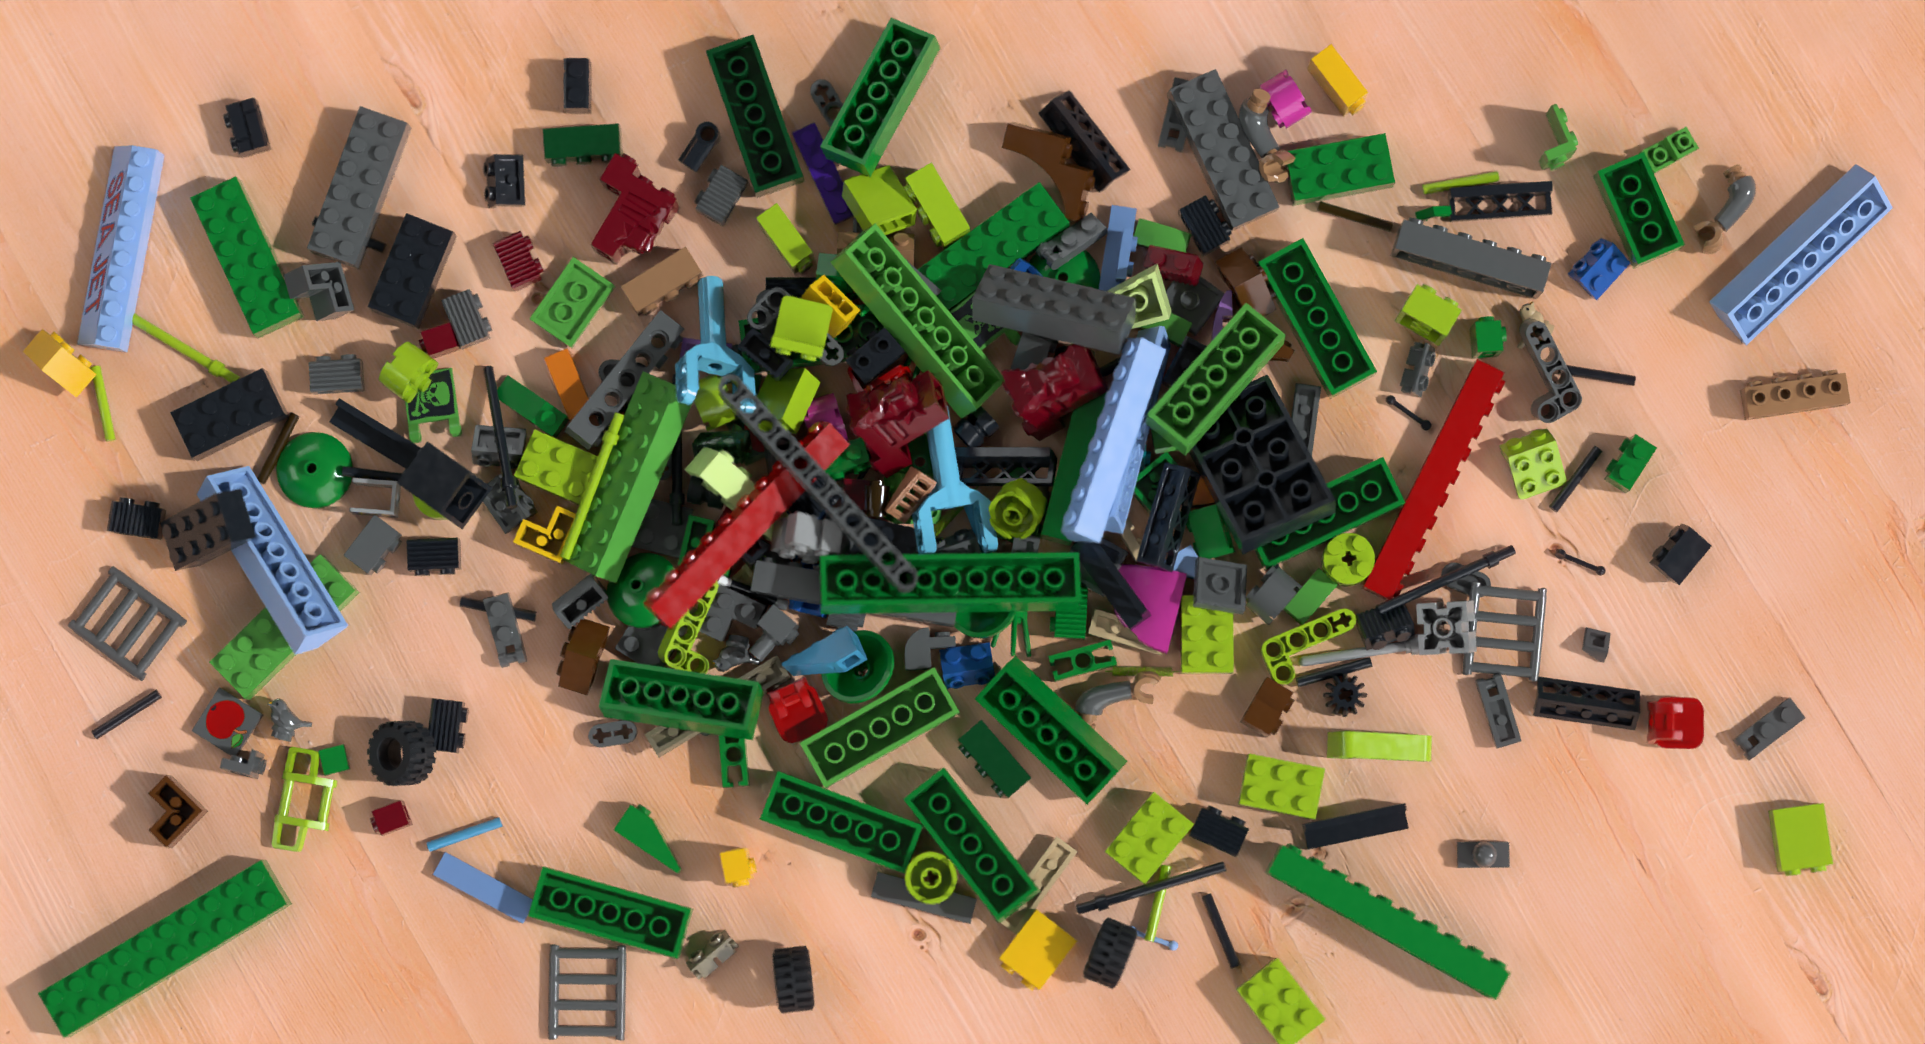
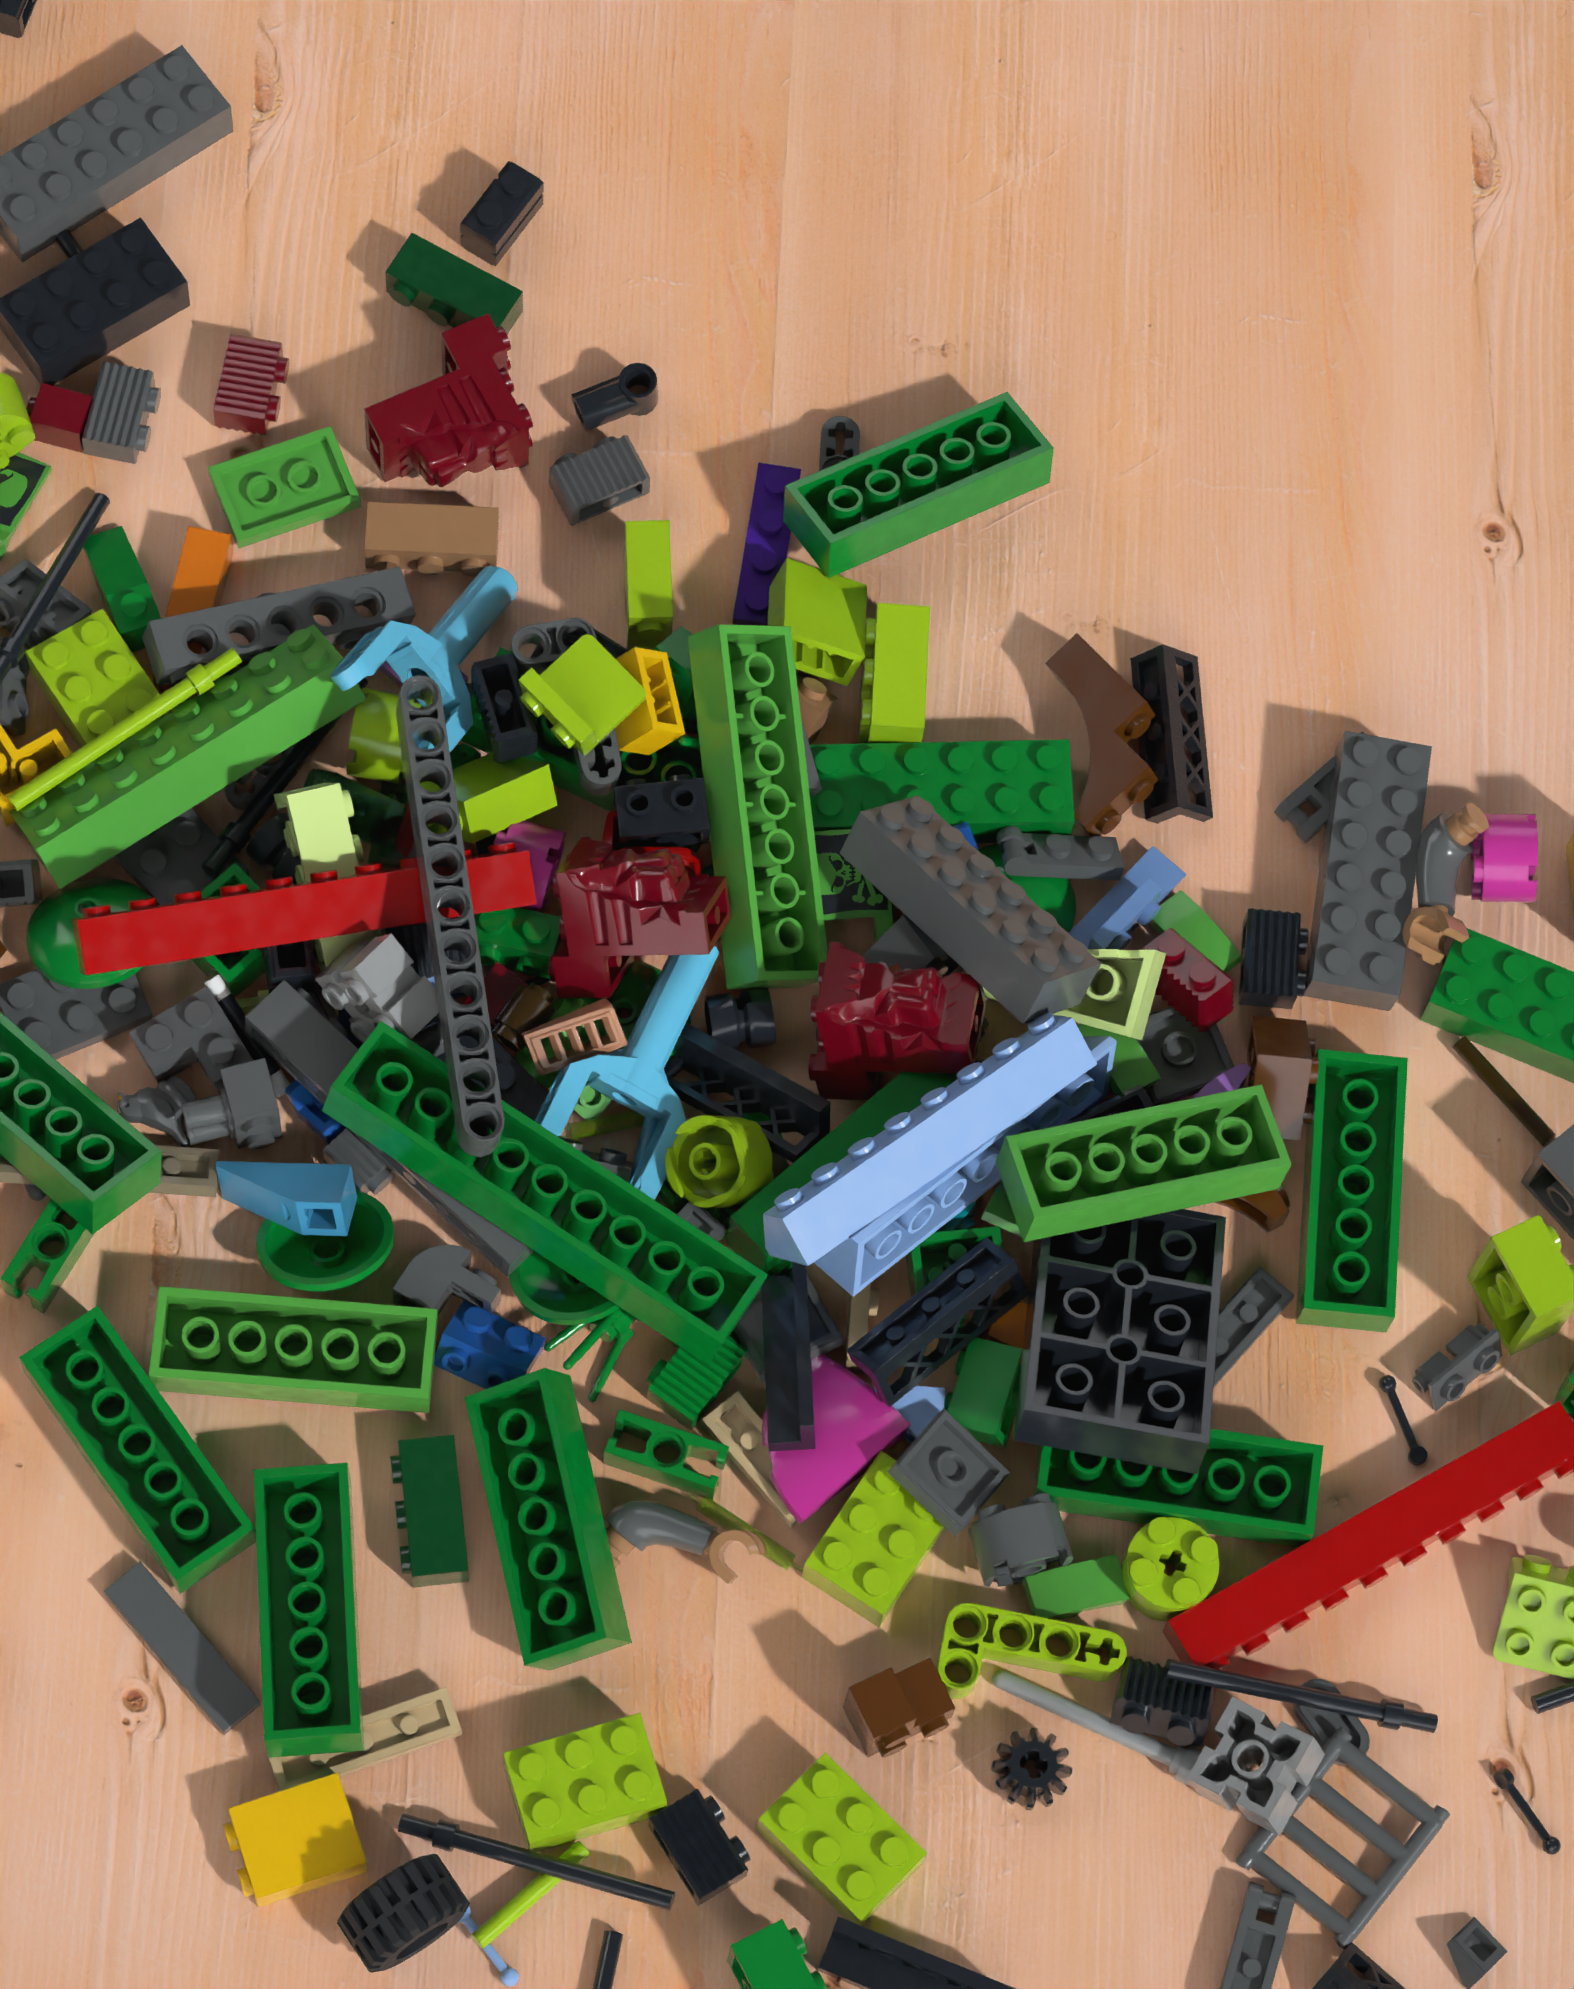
camera: 20 degrees right, 15 degrees down
black bracket [483,154,525,208] -> none
lime beam [658,581,719,674] -> none
dark green brick [706,34,805,198] -> none
red piece [767,676,828,743] -> none
lime brick [905,852,957,904] -> none
black bar [1296,657,1373,687] -> none
lime beam [1327,731,1432,762] -> none

